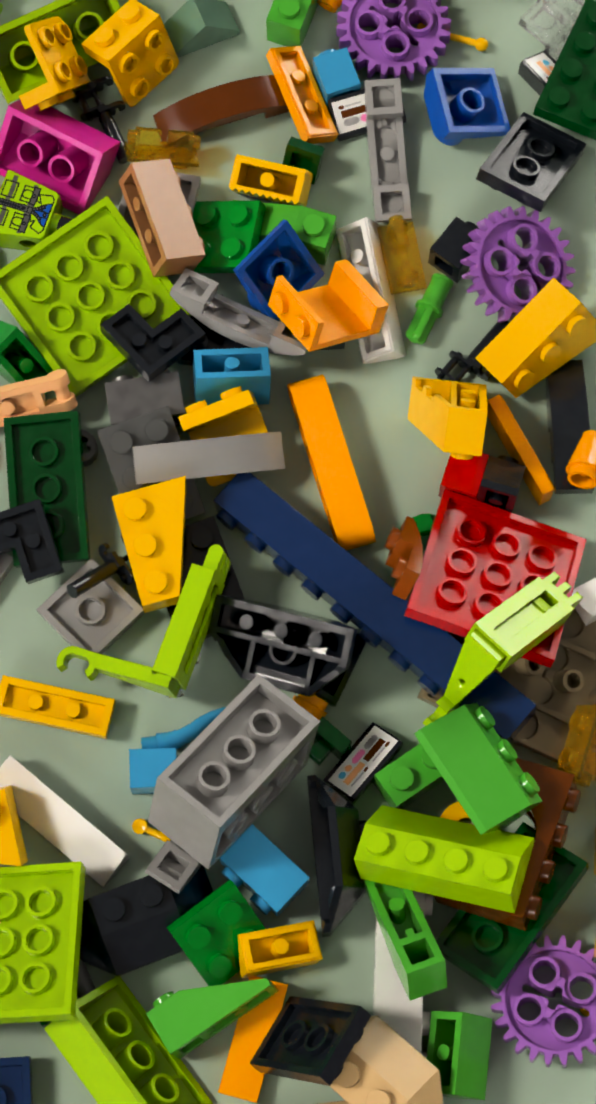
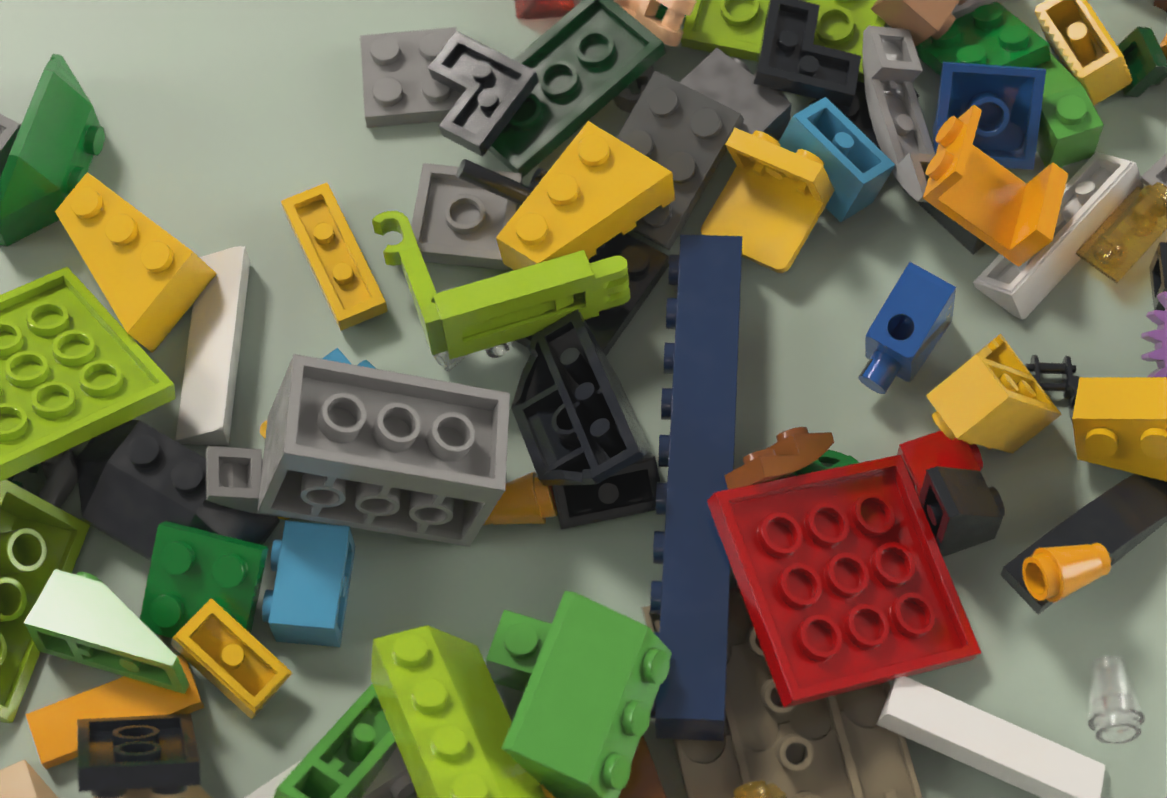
camera: 55 degrees right, 10 degrees down
light grey slope [132,431,285,485] -> none
light orange beam [287,374,376,551] -> none
black wedge [307,775,367,937] -> none
dark green tile [309,716,352,766] -> none
slope [323,722,403,805] -> none
bright green axle [406,273,454,345] -> none
lime hinge [423,572,583,726] -> none
light orange tile [487,394,555,506] -> none
none -> blue torso [858,262,956,394]

